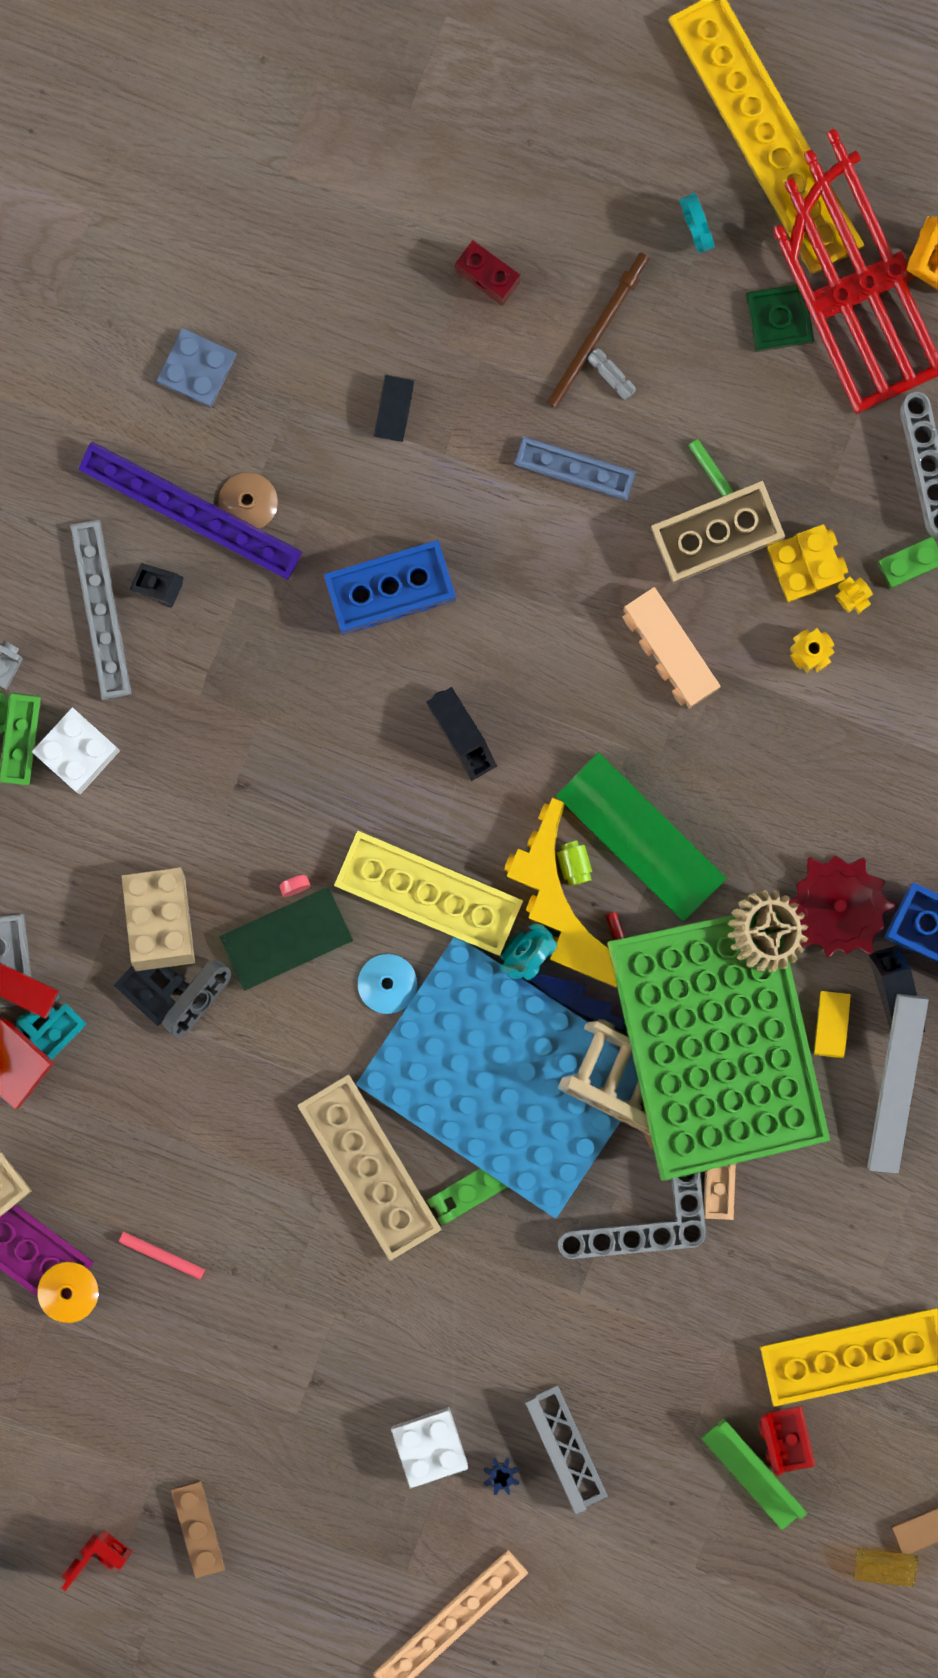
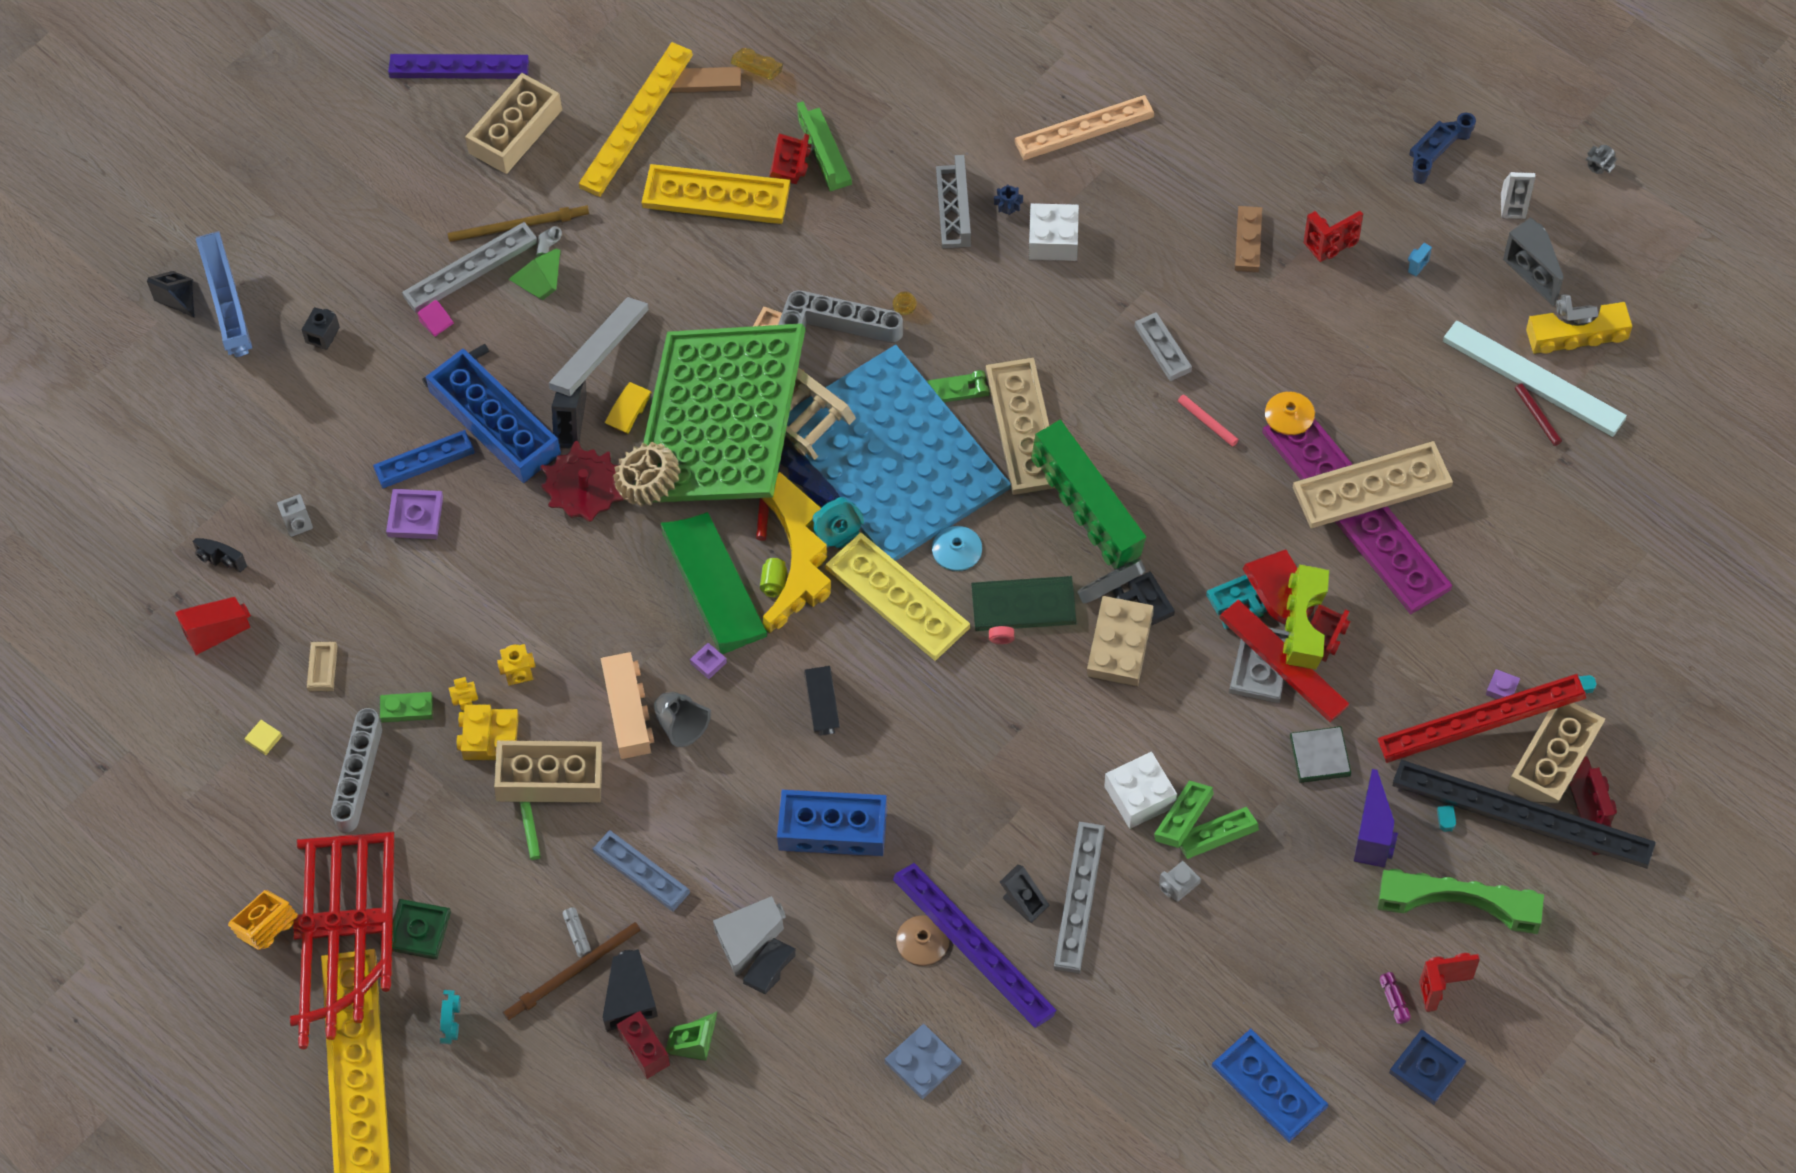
camera: 155 degrees left, 25 degrees down
none -> black slope [602,949,658,1032]
none -> dark grey helmet [654,692,711,747]
none -> bright green slope [666,1011,718,1061]
none -> medium lavender plate [690,643,727,679]
none -> light grey slope [713,896,786,976]
none -> clear yellow plate [893,291,917,315]
none -> green brick [1031,419,1146,569]
none -> light grey plate [1135,312,1192,381]

